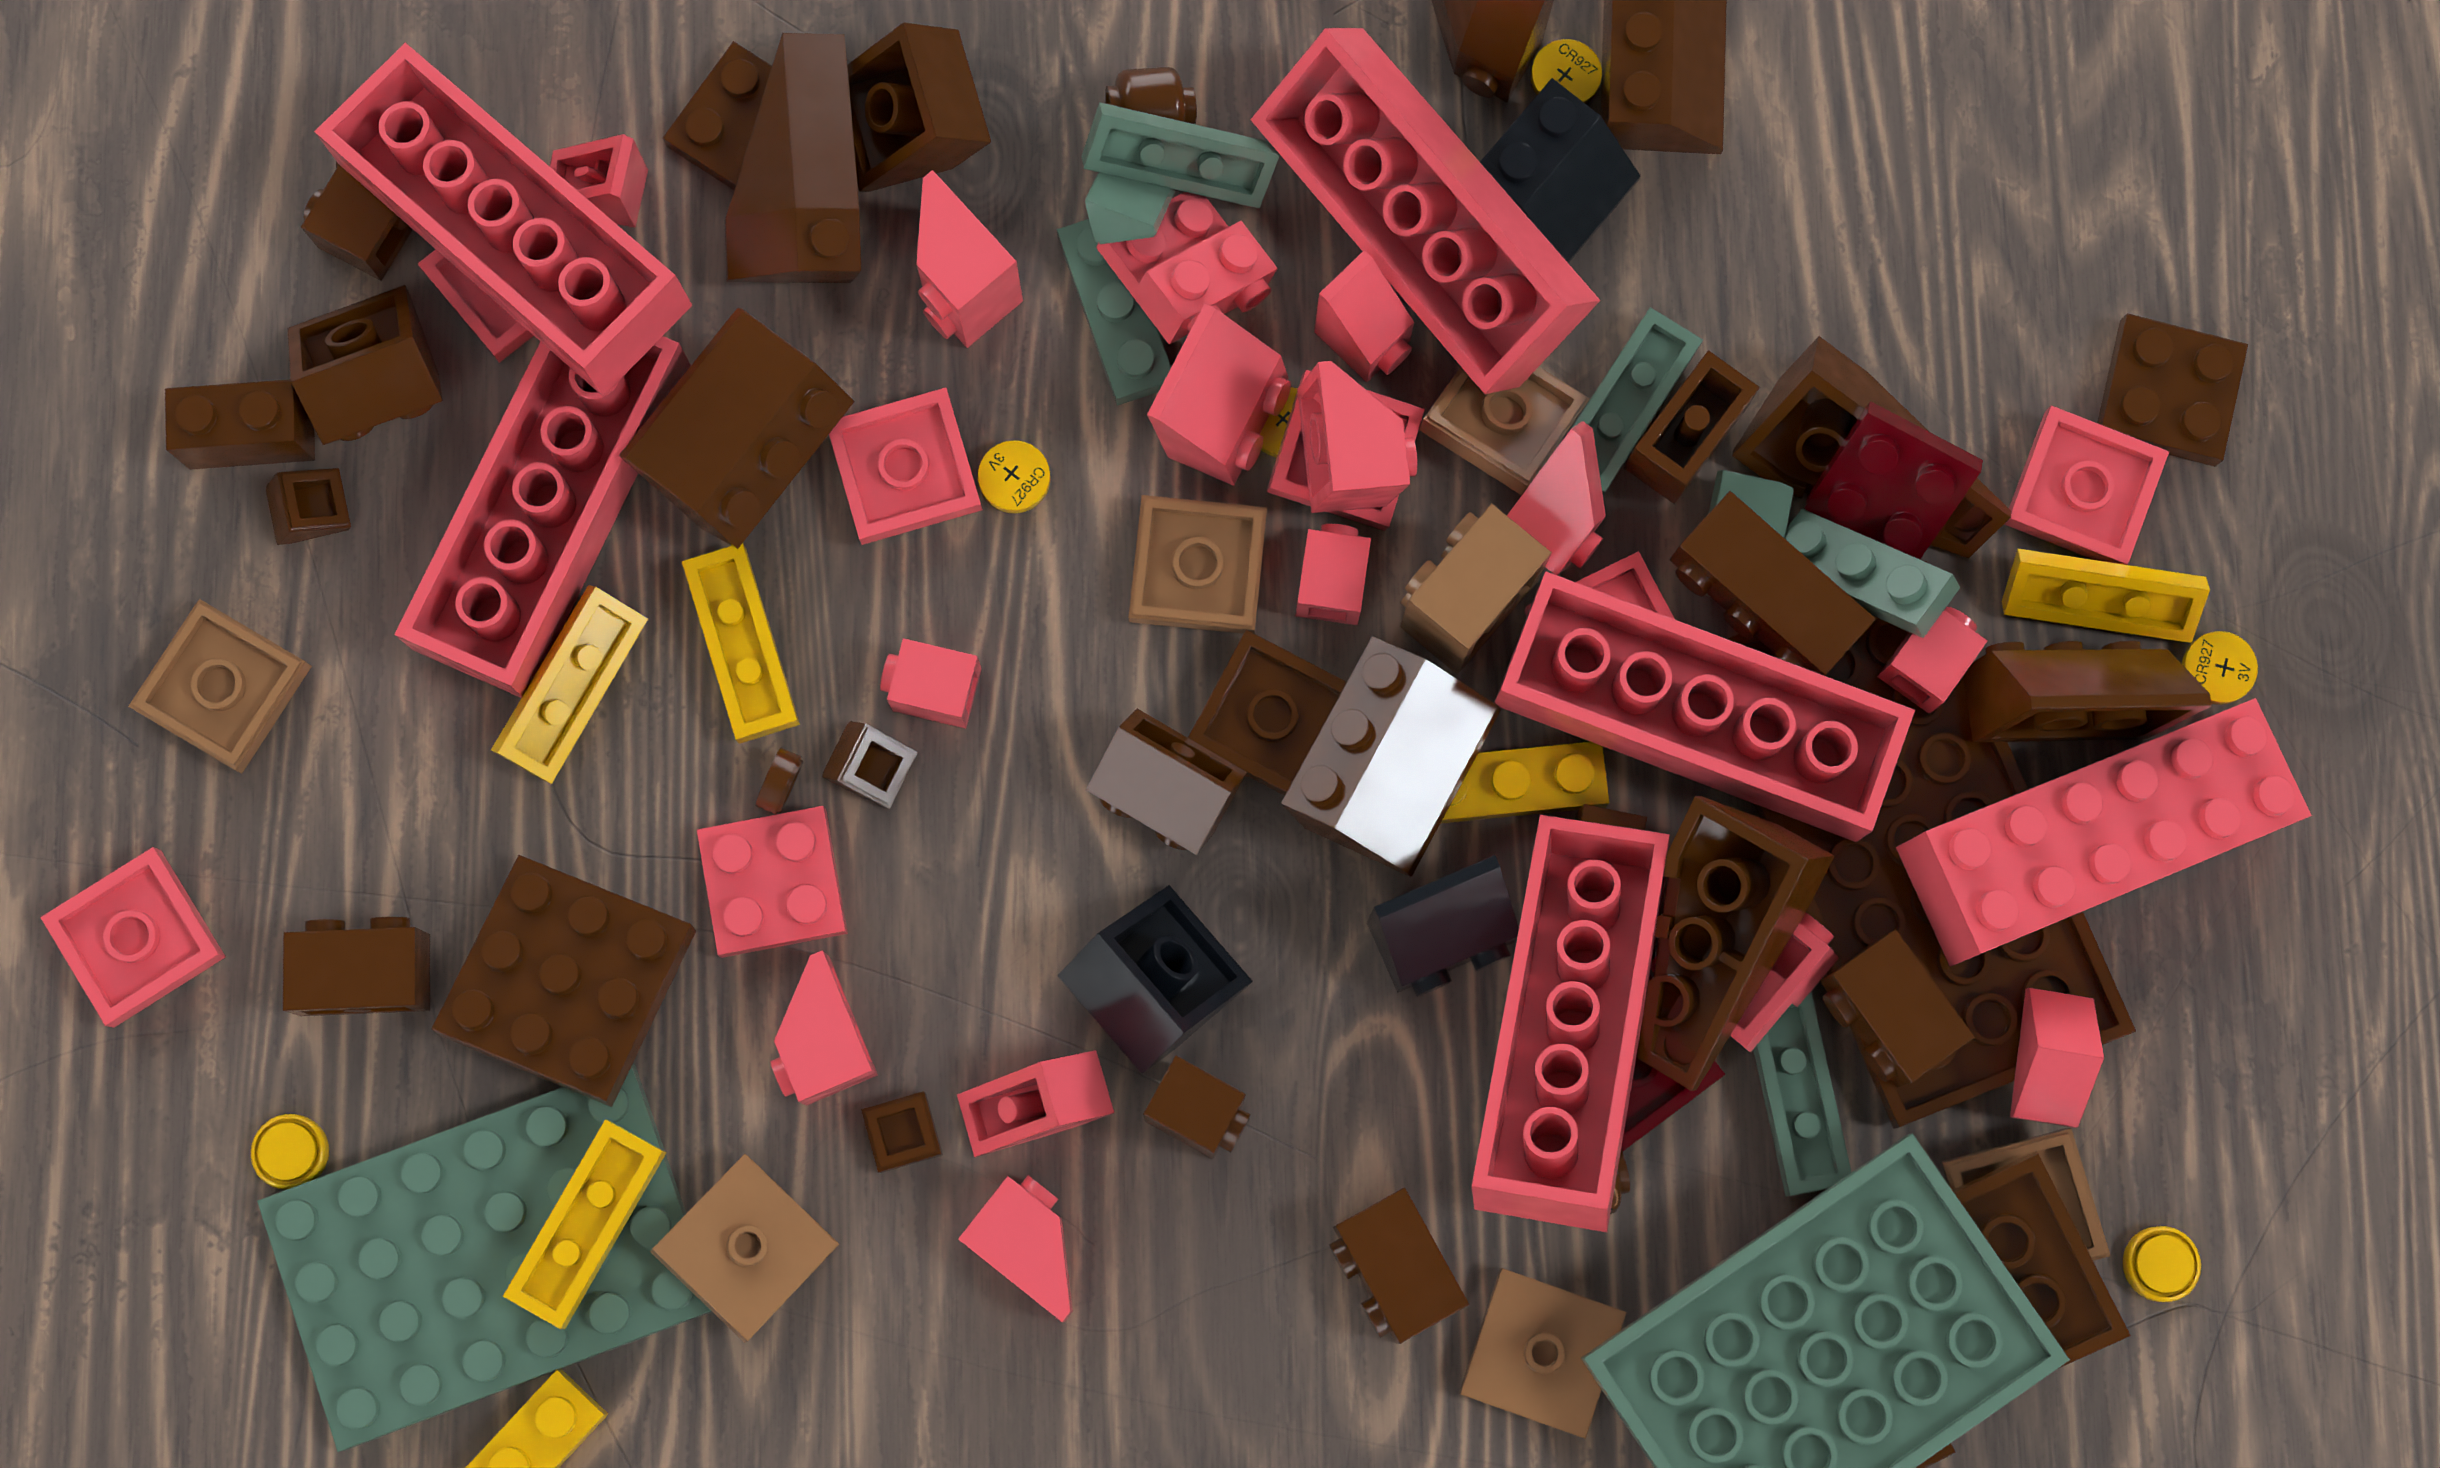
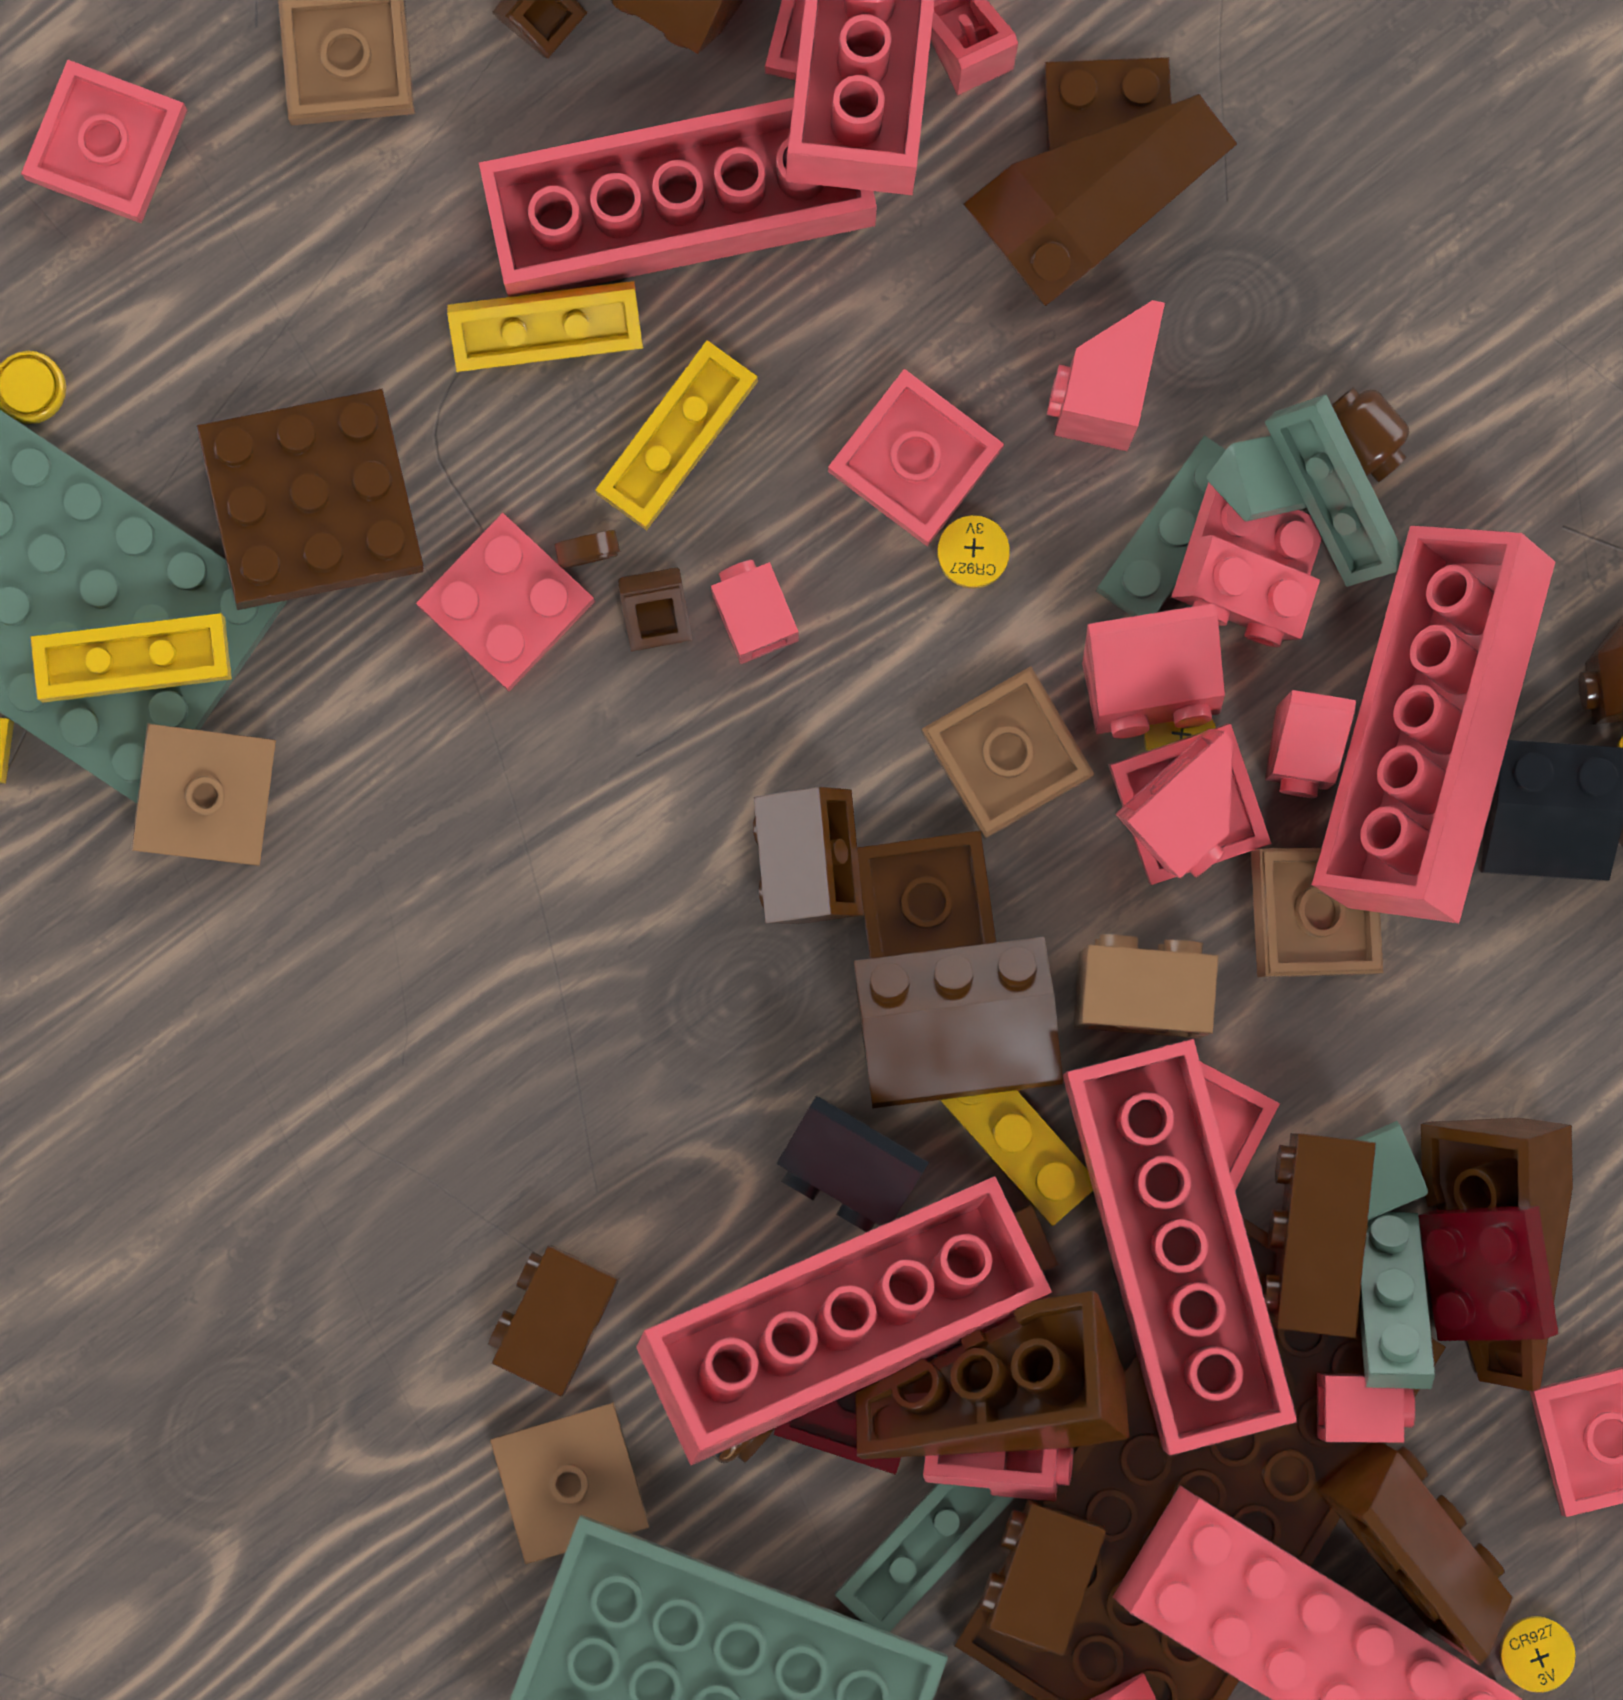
camera: 55 degrees right, 5 degrees up
reddish brown brick [283,917,430,1017] -> none
reddish brown slope [619,308,855,549] -> none
coral slope [770,950,878,1106] -> none
reddish brown slope [847,22,991,192] -> none
reddish brown tile [861,1091,943,1173] -> none
coral slope [957,1050,1114,1157] -> none
coral slope [958,1175,1073,1322] -> none
black slope [1058,885,1253,1074] -> none
reddish brown brick [1143,1055,1251,1159] -> none
coral brick [1295,524,1371,625] -> none
coral slope [1507,421,1606,575] -> none
sand green plate [1572,307,1703,496] -> none
reddish brown brick [1624,350,1760,505] -> none
yellow plate [2001,548,2210,643] -> none

